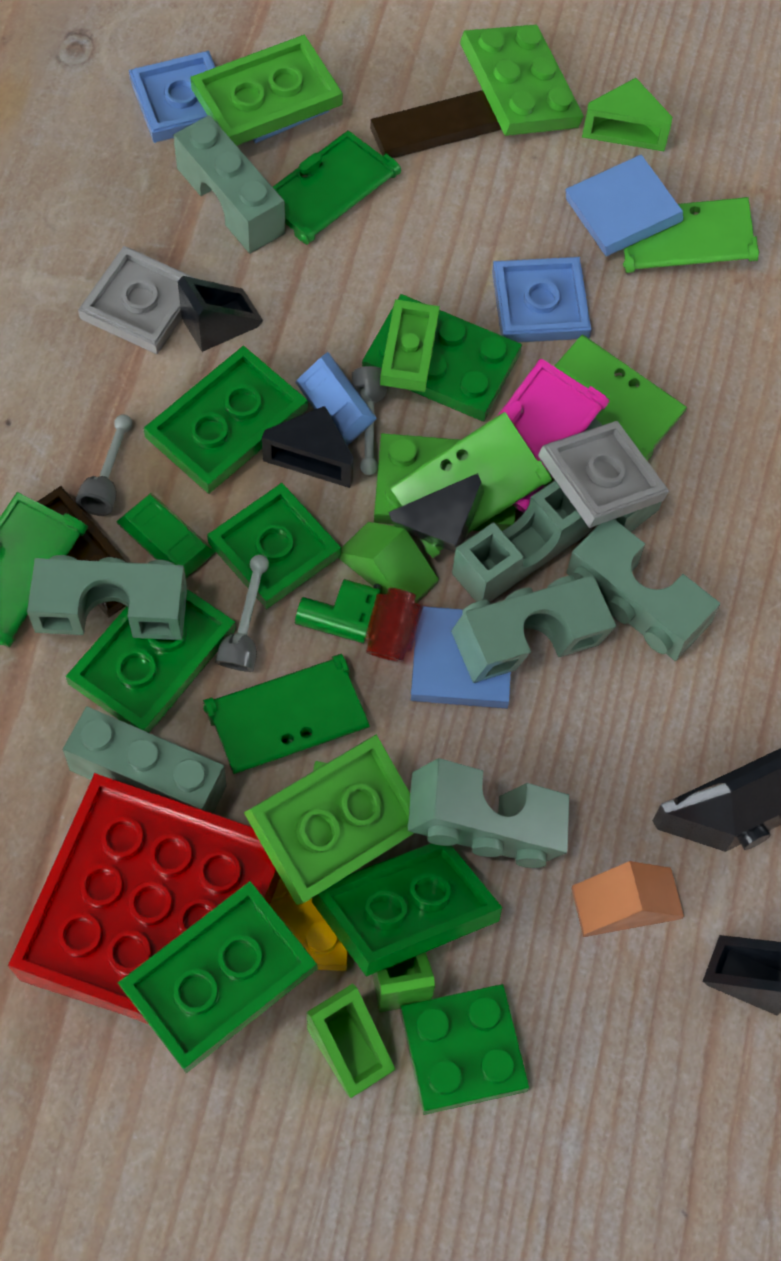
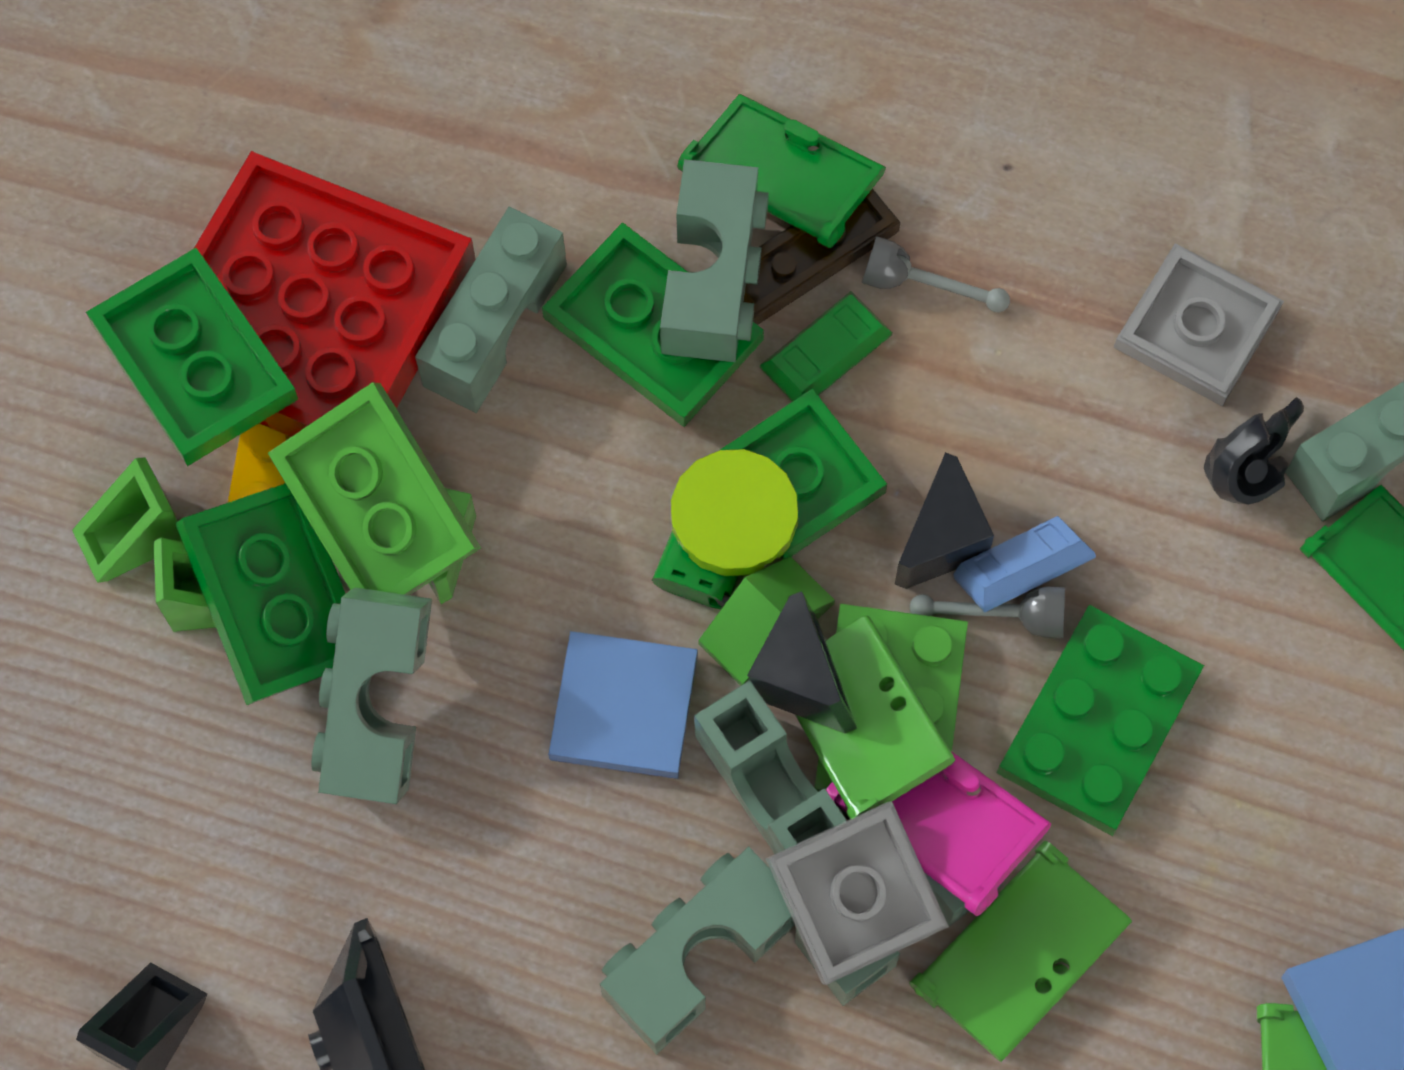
camera: 100 degrees right, 5 degrees up
green plate [143,345,308,494] -> none
black slope [178,276,263,352] -> none
green door [203,653,370,775] -> none
hinge [215,555,269,672] -> none
clear red brick [364,588,423,663] -> none
bright green plate [380,299,440,392] -> none
green plate [400,984,529,1115] -> none
sand green arch [451,575,616,683] -> none
medium blue tile [492,257,591,342] -> none
nougat slope [571,861,684,937] -> none
none -> lime tile [671,449,798,576]
none -> black piece [1204,397,1304,505]

